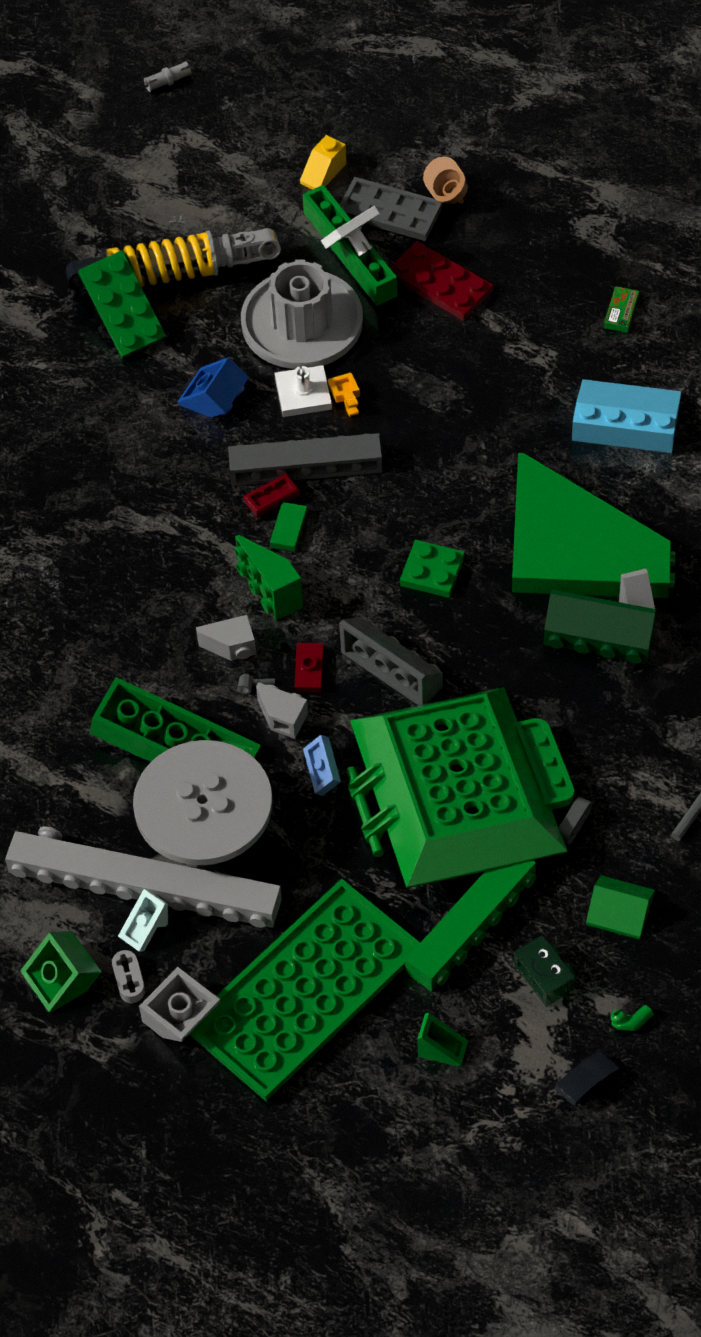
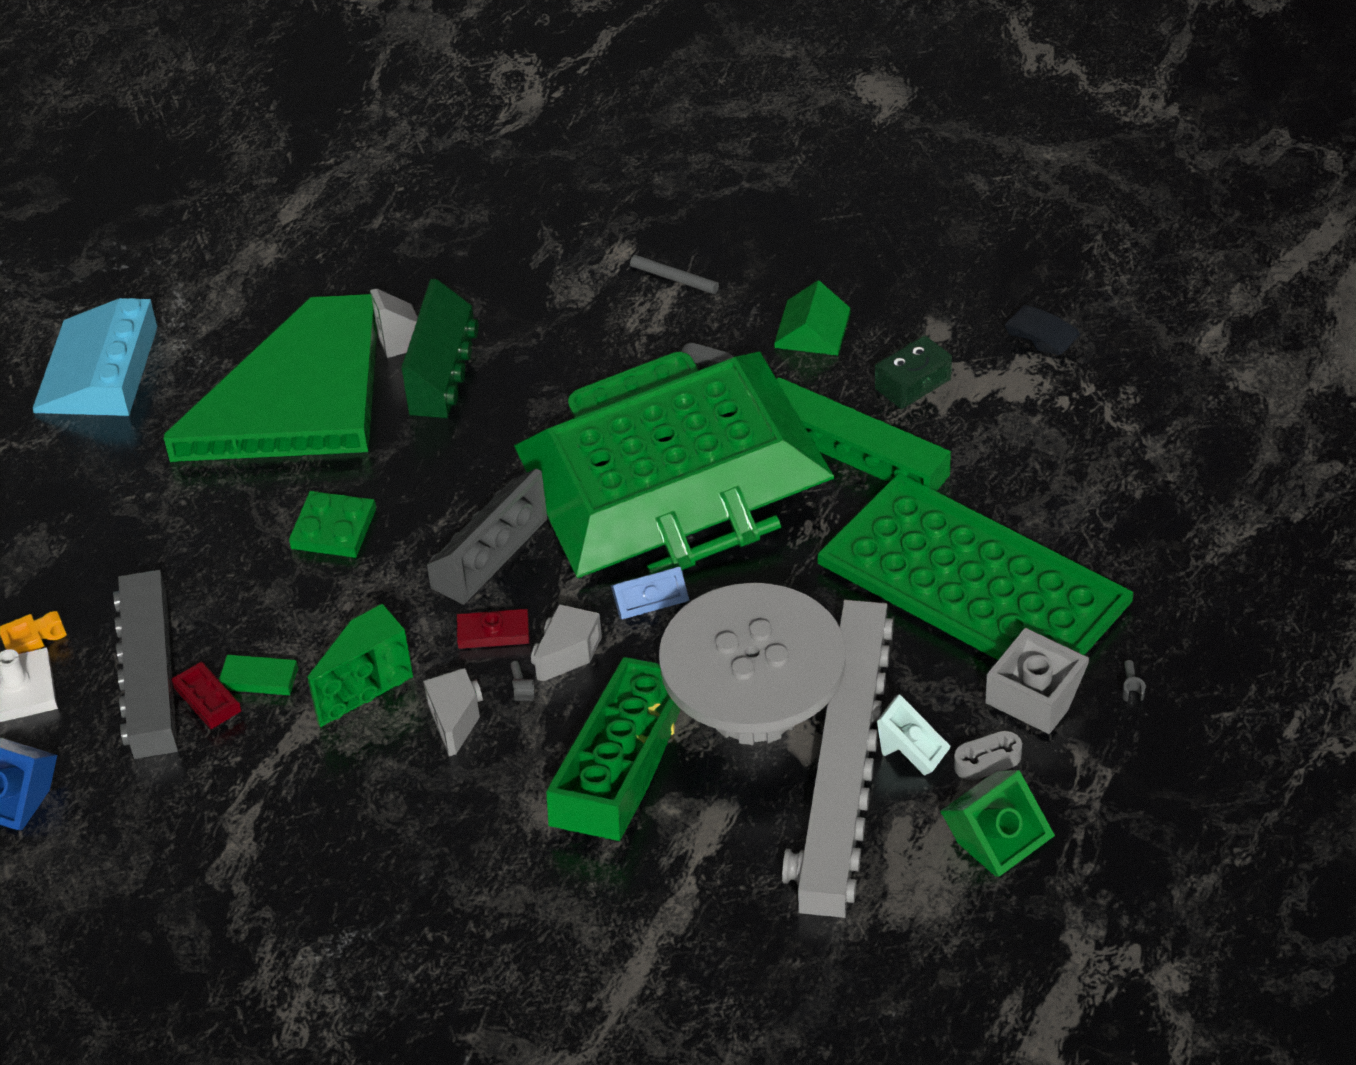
camera: 95 degrees left, 10 degrees down
green slope [418,1013,468,1066] -> none
green arm [610,1005,654,1031] -> none
none -> dark grey hand [1122,660,1146,701]

